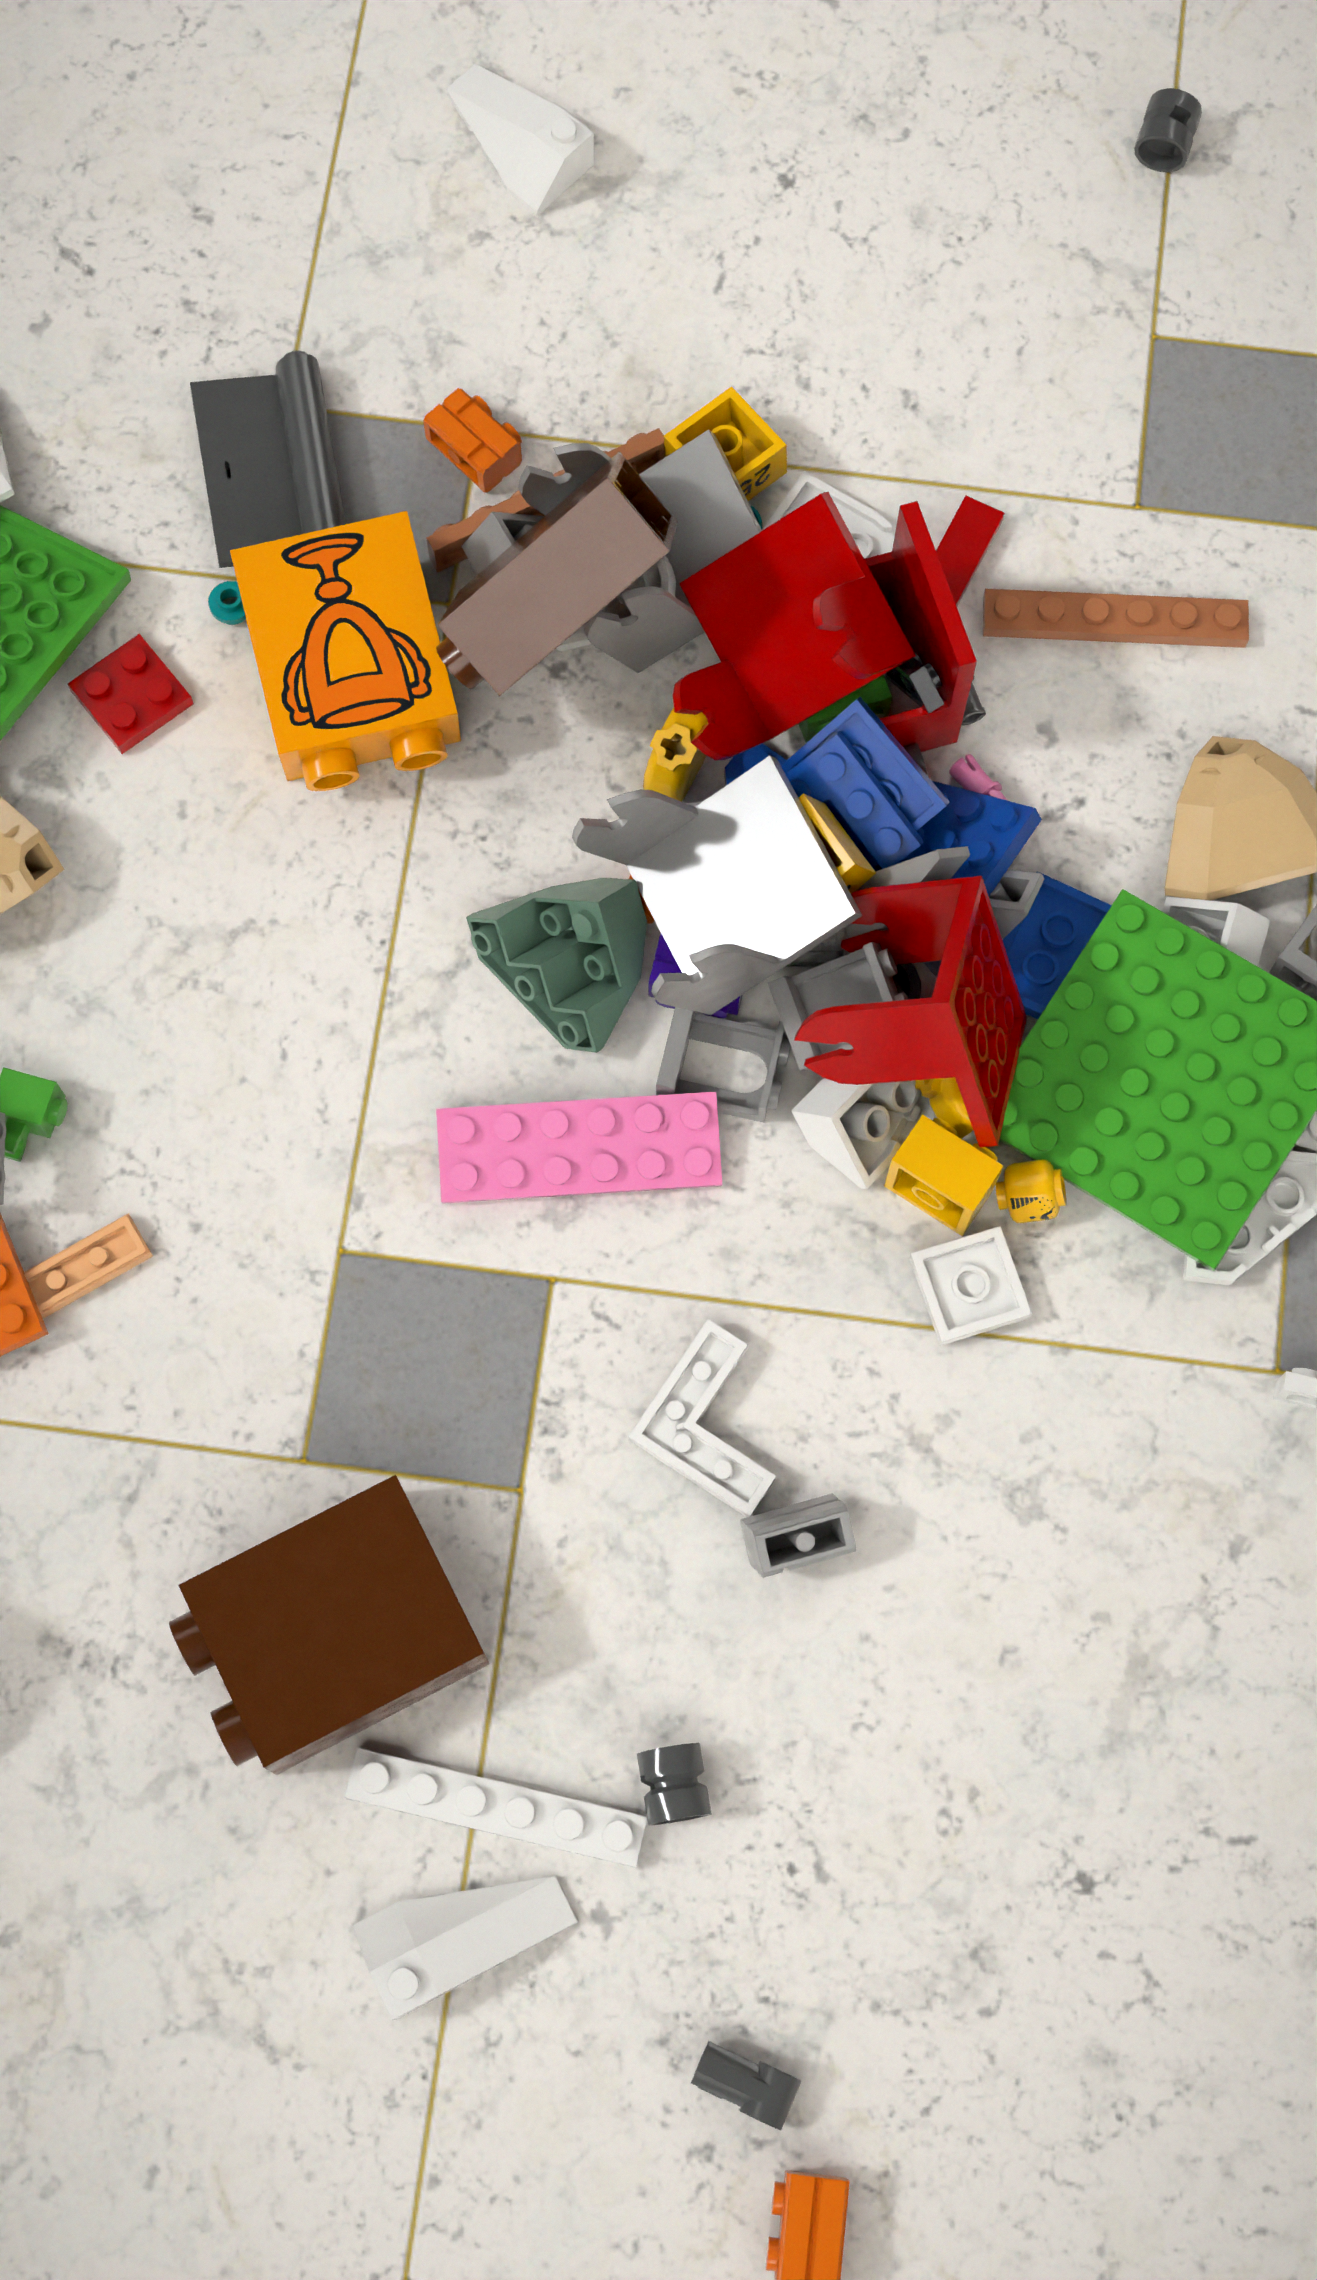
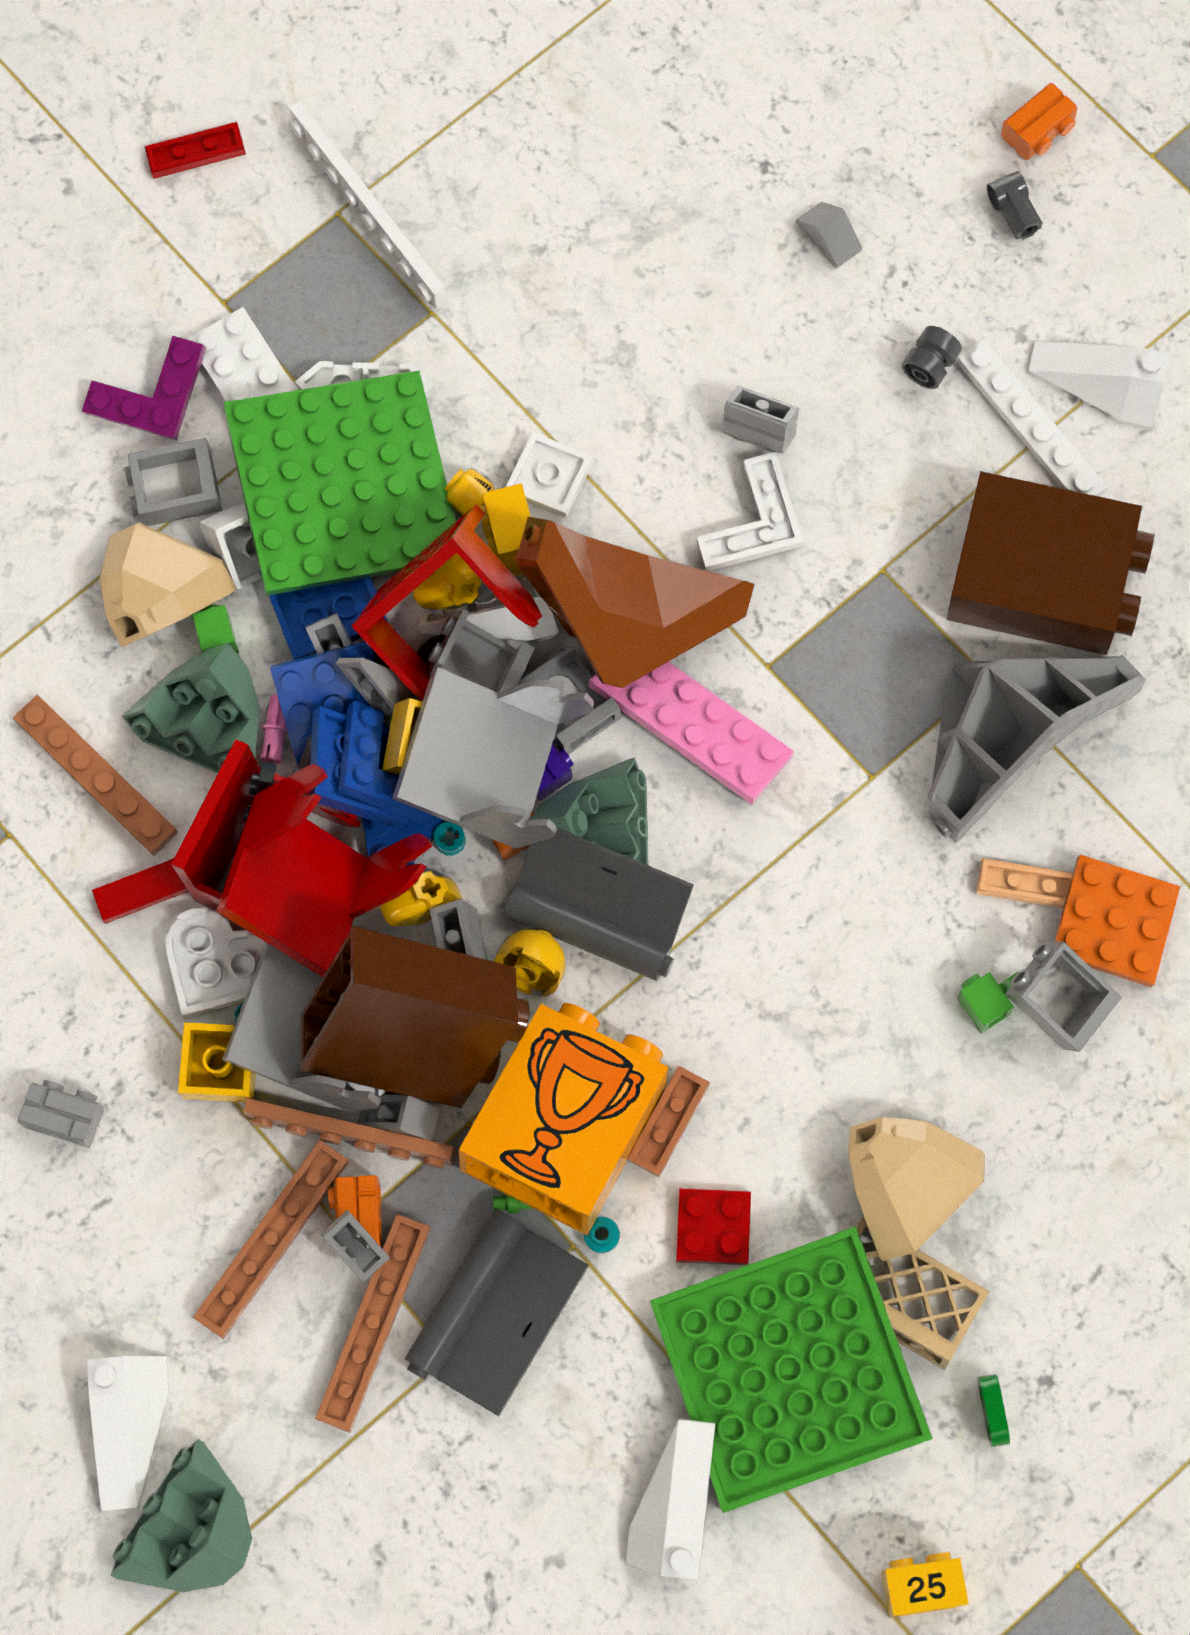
camera: 130 degrees left, 0 degrees up
none -> light grey brick [18,1080,104,1148]
none -> sand green brick [111,1439,252,1592]
none -> sand green brick [122,643,260,773]
none -> bright green brick [192,604,240,653]
none -> nougat plate [192,1139,350,1340]
none -> nougat plate [315,1214,431,1433]
none -> light grey slope [320,1210,390,1282]
none -> light grey brick [429,899,488,960]
none -> yellow cylinder [493,929,566,996]
none -> dark grey door [503,827,694,981]
none -> dark orange panel [514,516,755,688]
none -> nougat plate [628,1065,710,1178]
none -> light grey slope [796,202,862,268]
none -> light grey panel [928,654,1146,843]

